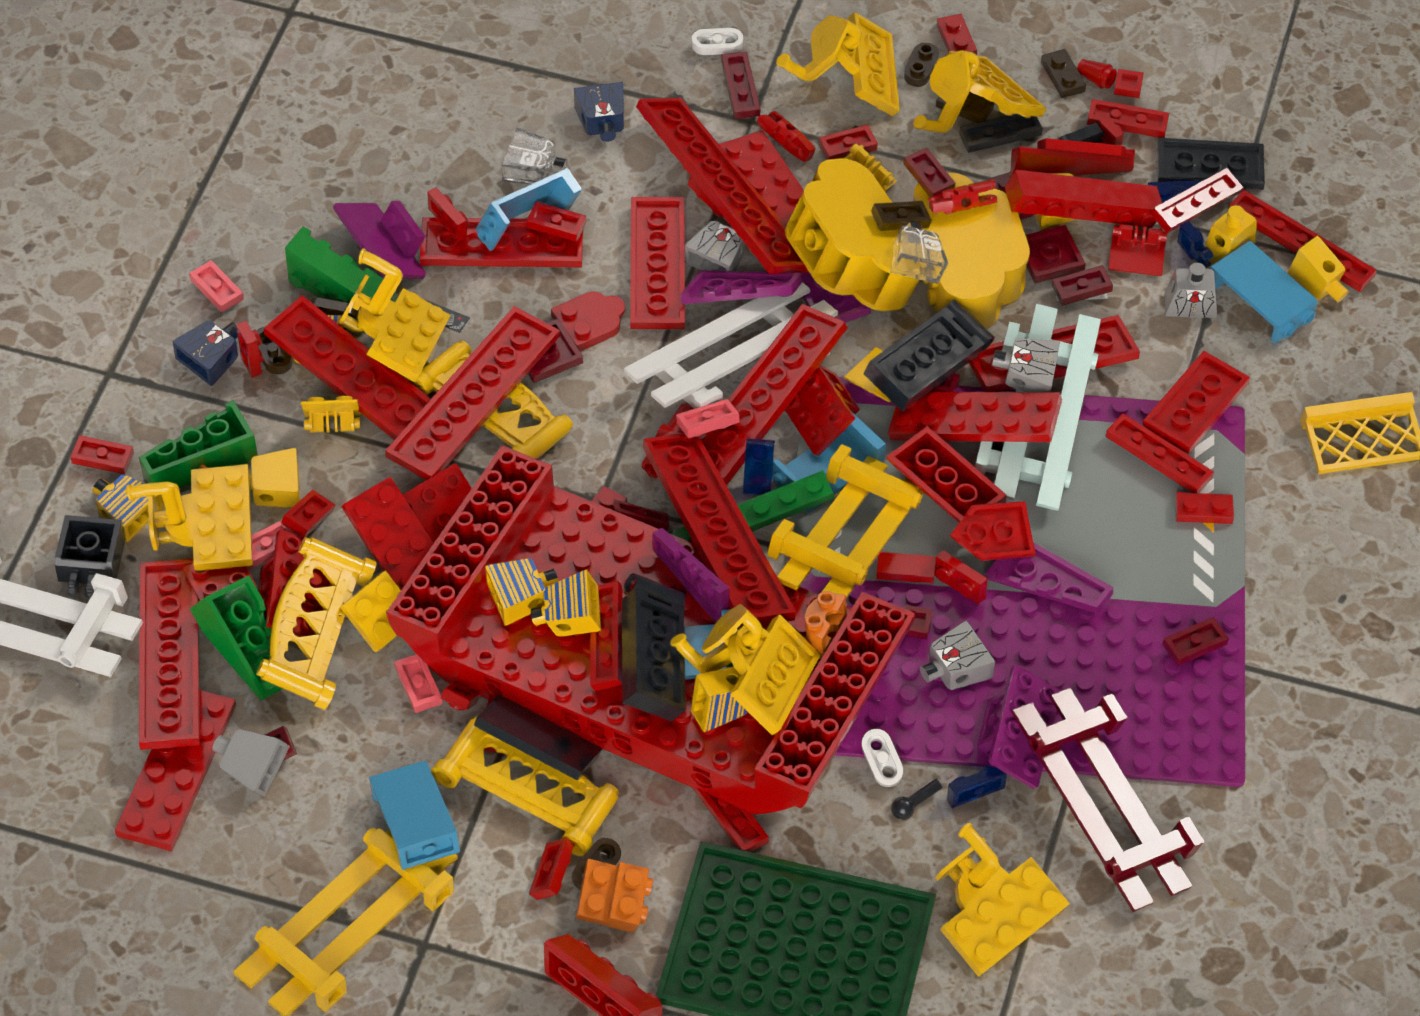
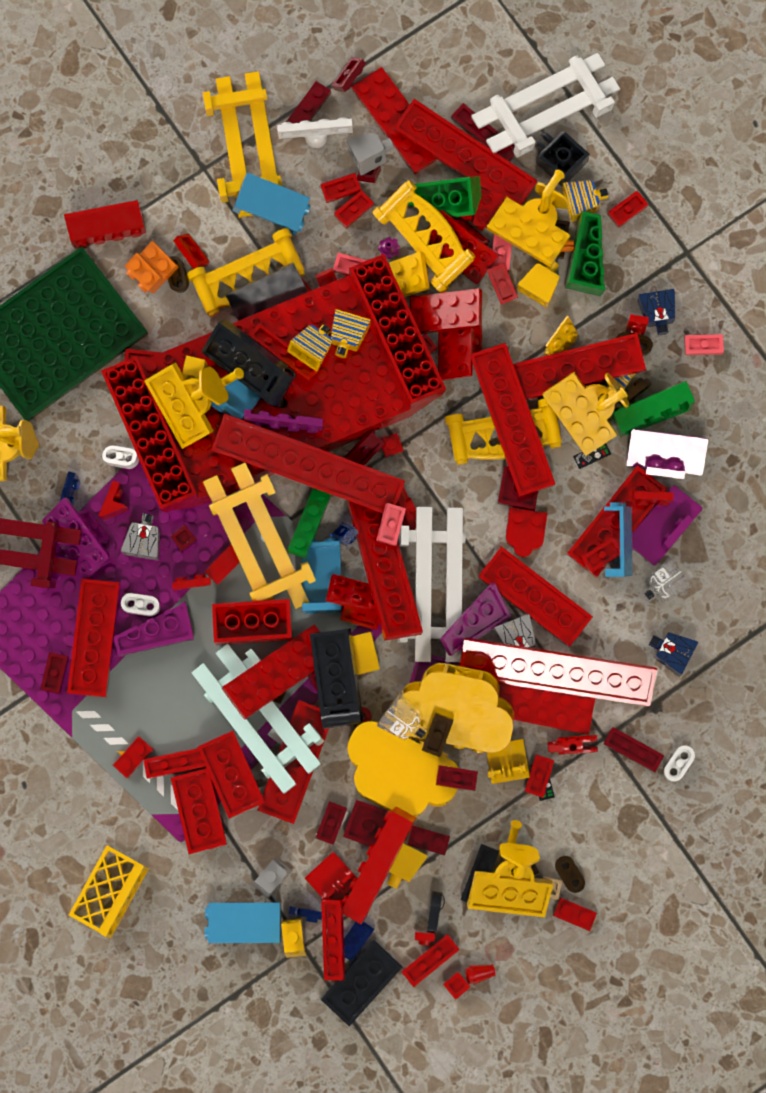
camera: 135 degrees right, 25 degrees up
yellow plate [776,12,900,117] -> none
orange cylinder [804,591,847,659] -> none
black bar [891,778,943,820] -> none
red hinge [928,179,998,214] -> none
red tile [949,501,1036,561] -> none
light grey torso [992,338,1060,392] -> none
red wedge [1010,138,1135,178] -> none
dark brown plate [1041,49,1086,98] -> none
red plate [1227,190,1377,292] -> none
yellow torso [1287,236,1349,303] -> none
none -> red plate [67,579,121,698]
none -> red slope [98,481,129,521]
none -> white plate [121,593,160,616]
none -> red plate [197,731,265,819]
none -> white plate [277,117,353,148]
none -> dark red plate [286,81,331,124]
none -> red plate [320,173,361,203]
none -> dark red plate [331,57,367,92]
none -> red plate [334,190,374,229]
none -> magenta plant [378,237,401,259]
none -> dark red plate [451,103,515,162]
none -> magenta bracket [632,485,703,566]

